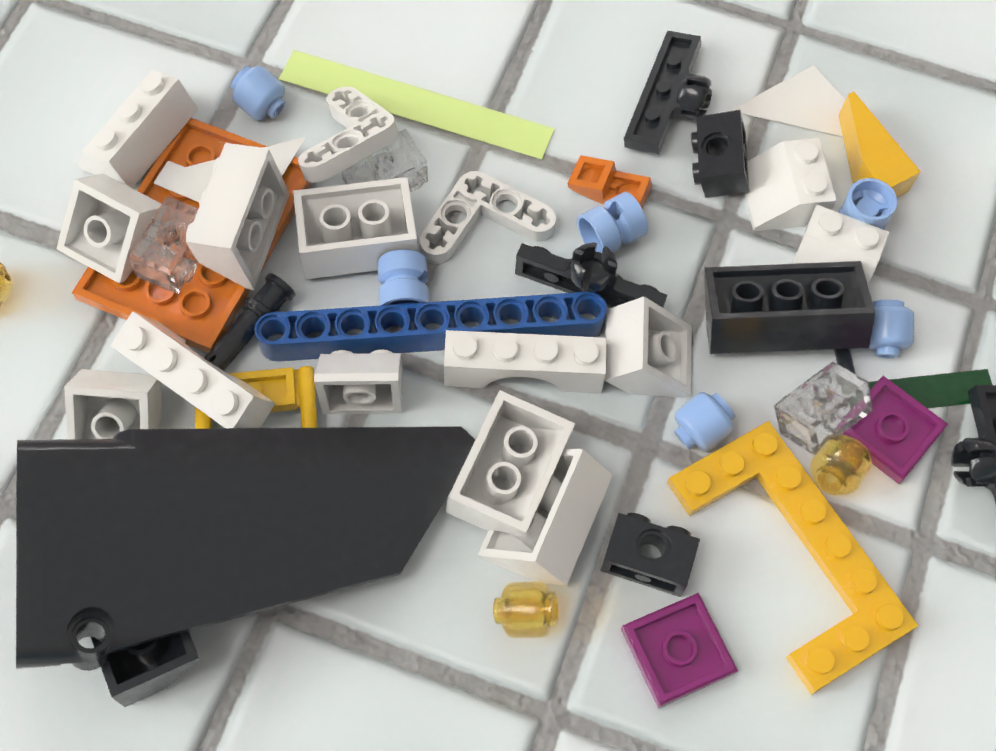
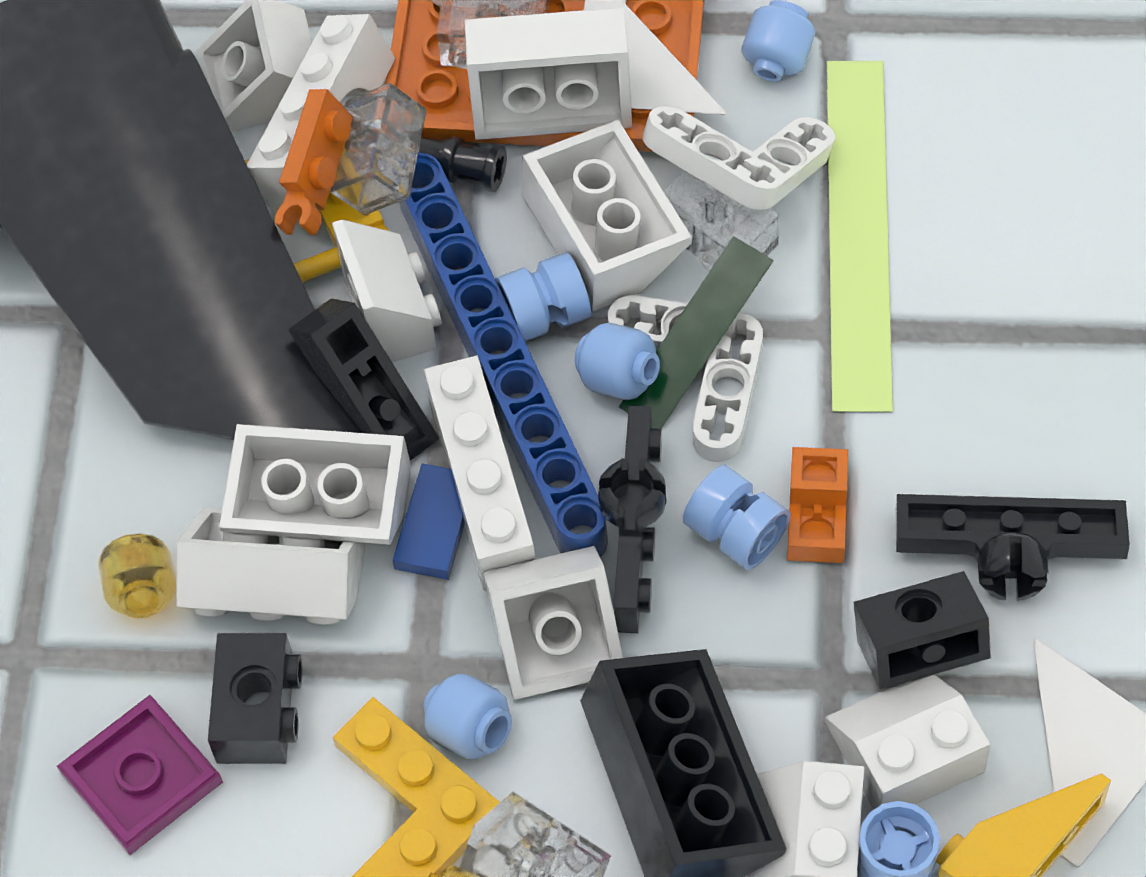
camera: 80 degrees right, 5 degrees down
none -> orange plate [275,89,353,235]
none -> black slope [288,298,440,461]
none -> clear brick [330,83,427,215]
none -> blue tile [392,463,465,580]
none -> light blue head [575,323,660,400]
none -> dark green sticker [619,236,774,428]

